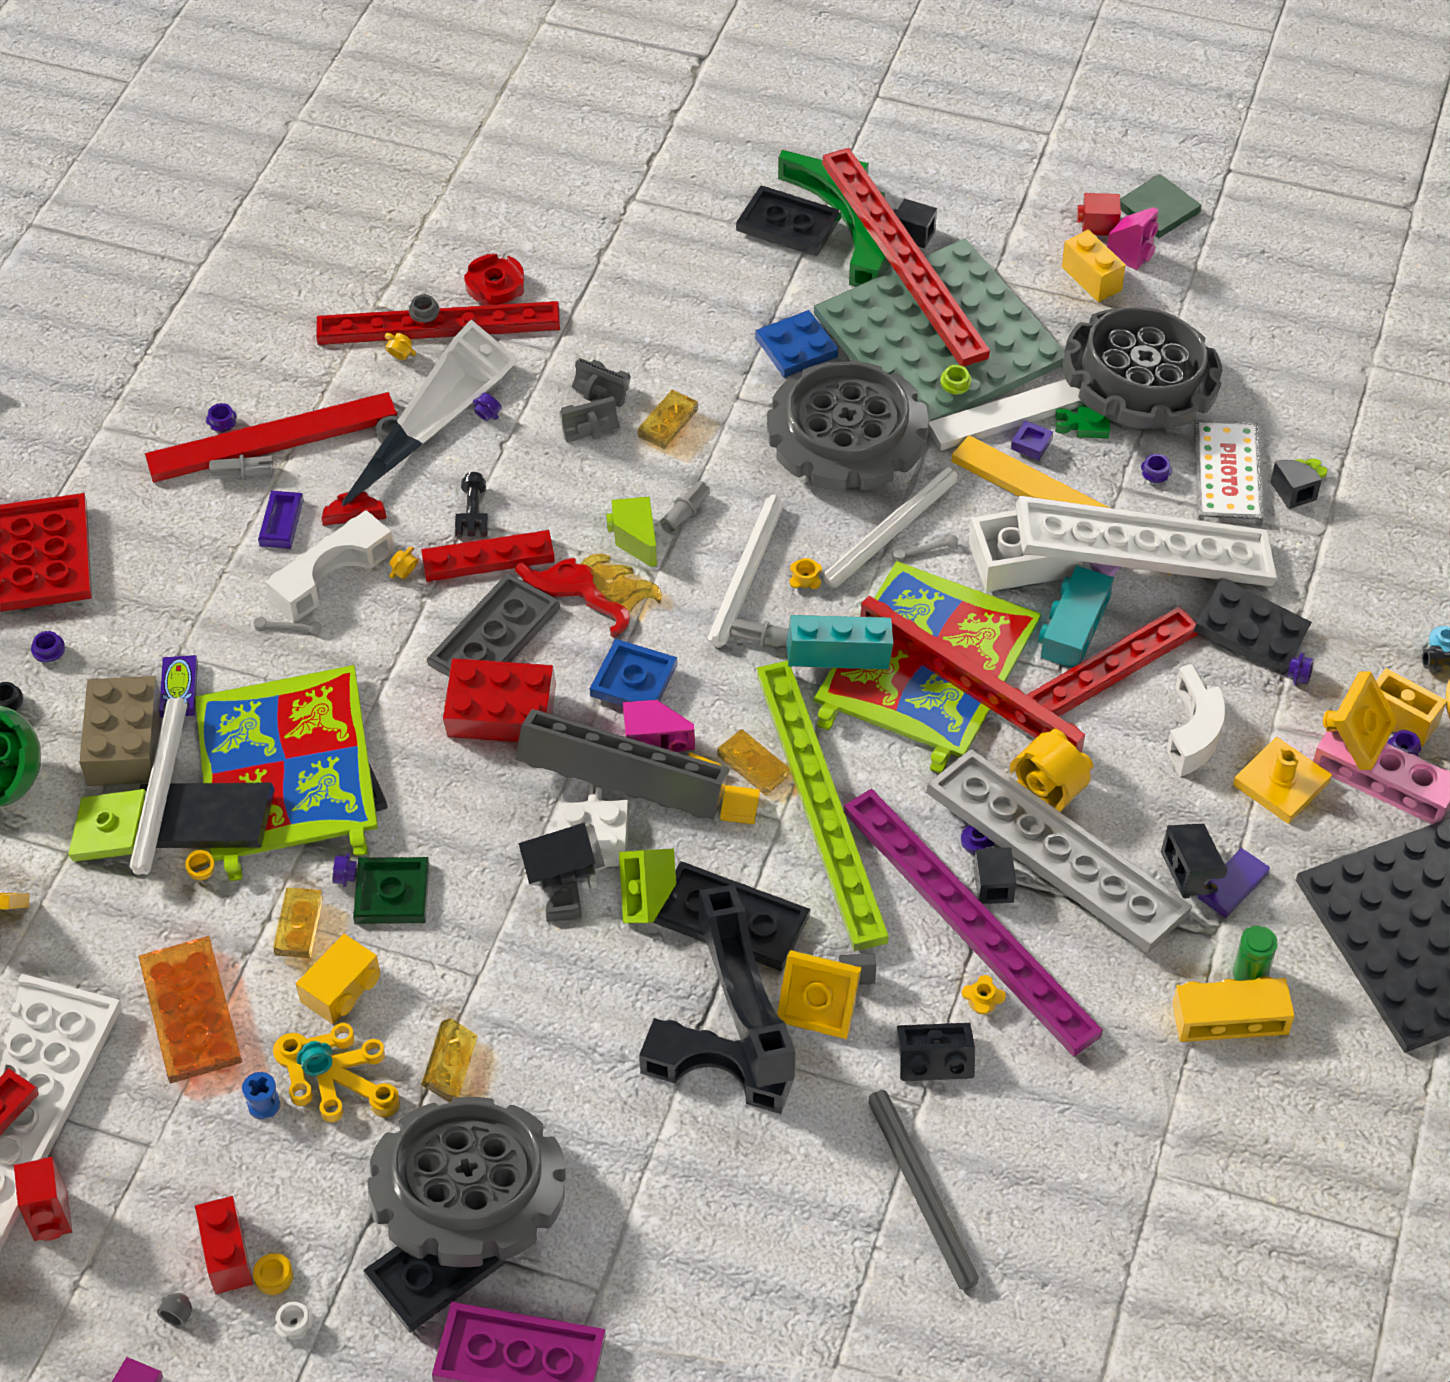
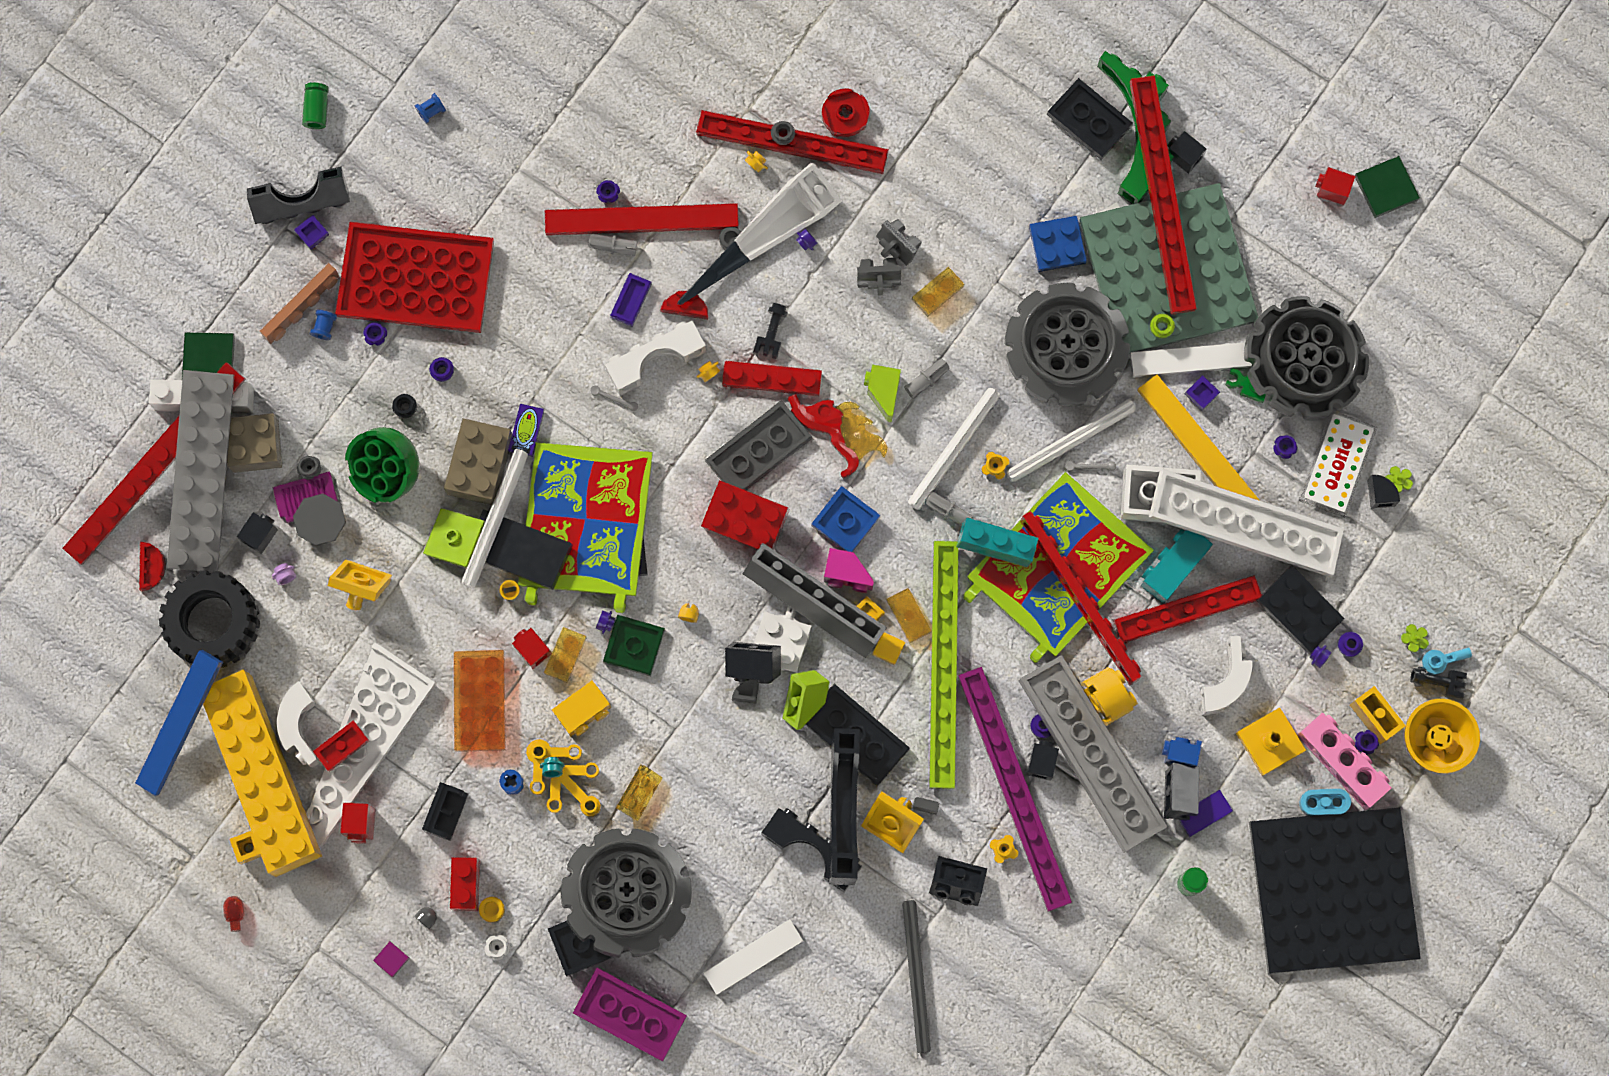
camera: 15 degrees right, 25 degrees up
yellow brick [1062,230,1126,303] -> none
dark pink slope [1107,207,1159,270] -> none
yellow brick [1172,976,1295,1042] -> none
yellow tile [1323,671,1397,770] -> none
none -> black hinge [422,782,469,841]
none -> red brick [512,628,552,669]
none -> yellow hinge [678,603,699,623]
none -> white tile [703,919,803,995]
none -> blue brick [1162,737,1202,766]
none -> medium azure plate [1299,789,1351,816]
none -> dark purple plate [1338,632,1363,657]
none -> lime plant [1401,624,1429,653]

